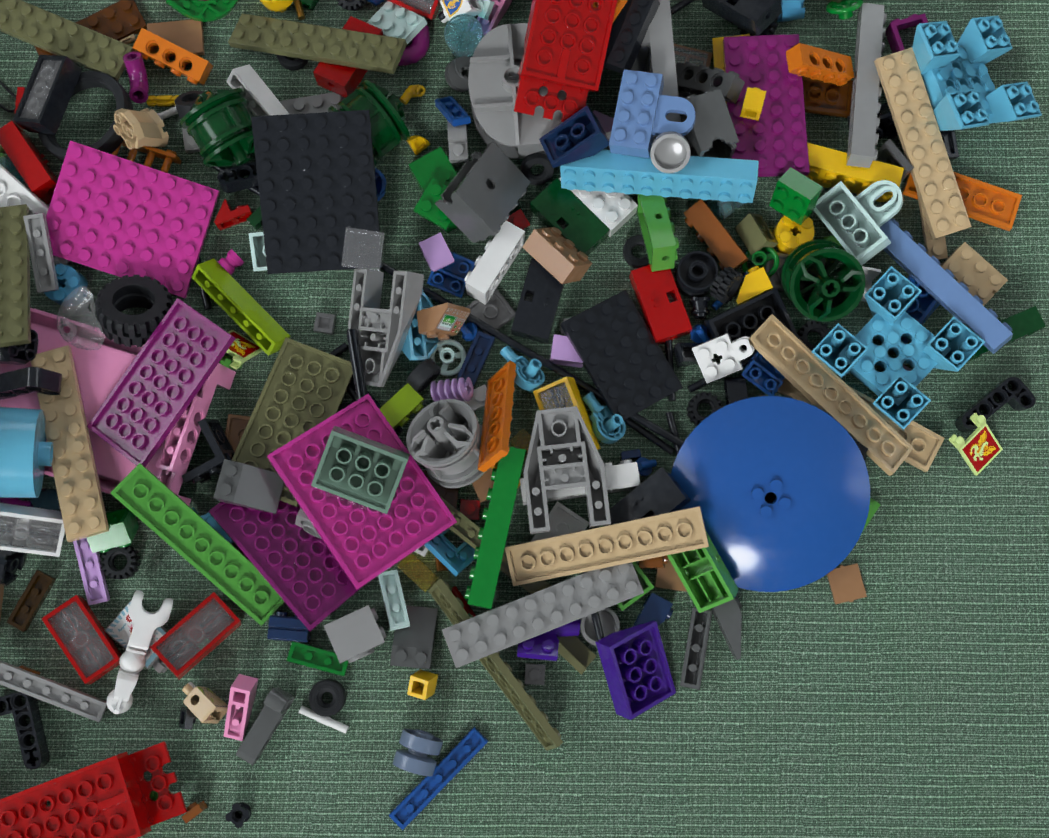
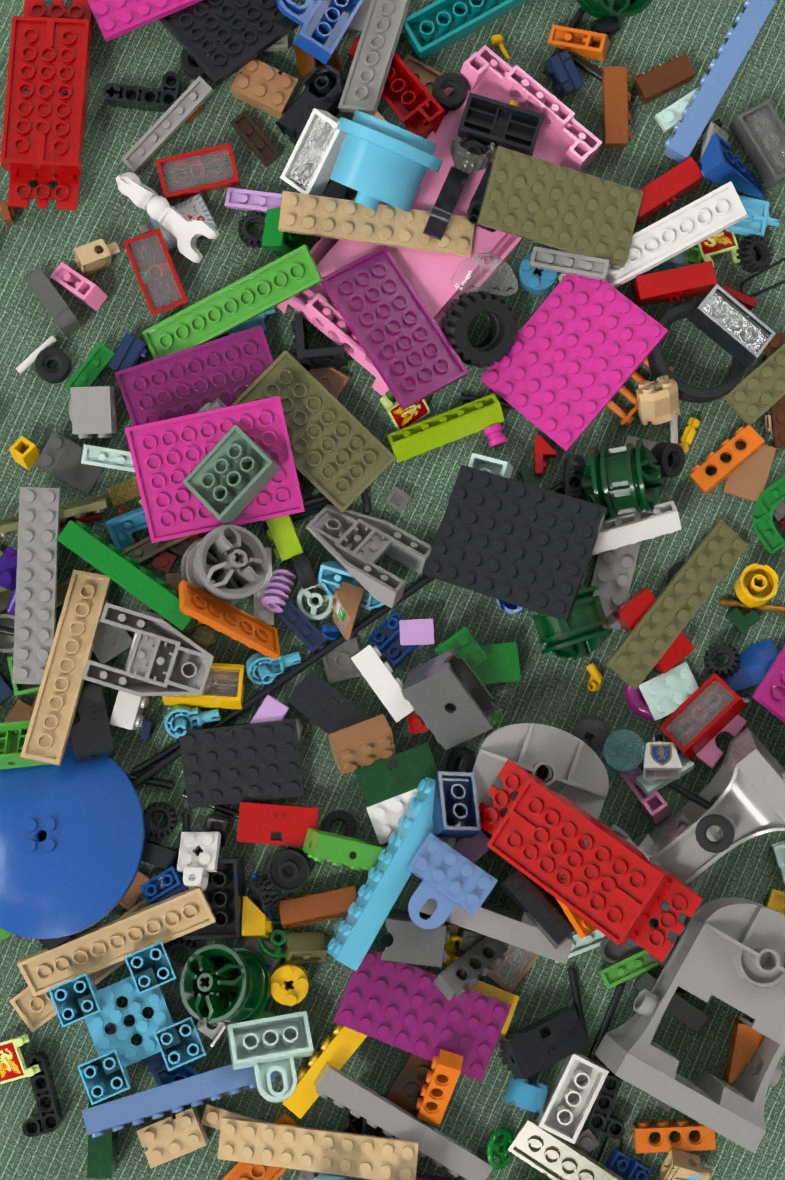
camera: 110 degrees right, 5 degrees up
magenta cylinder [123,51,149,104] -> none
black plate [179,706,196,729] -> none
dark grey slope [213,459,284,514] -> none
clear plate [341,227,385,271] -> none
black axle [346,329,367,400] -> none
yellow tile [407,135,430,155] -> none
blue tile [435,96,471,127] -> none
light grey arch [447,121,468,163] -> none
blue plate [635,457,657,476] -> none
light grey piece [650,131,690,173] -> none
black brick [690,297,710,319] -> none
blue plate [690,324,711,343] -> none
yellow brick [740,87,766,121] -> none
green brick [769,167,823,225] -> none
flat silver tile [876,139,914,182] -> none

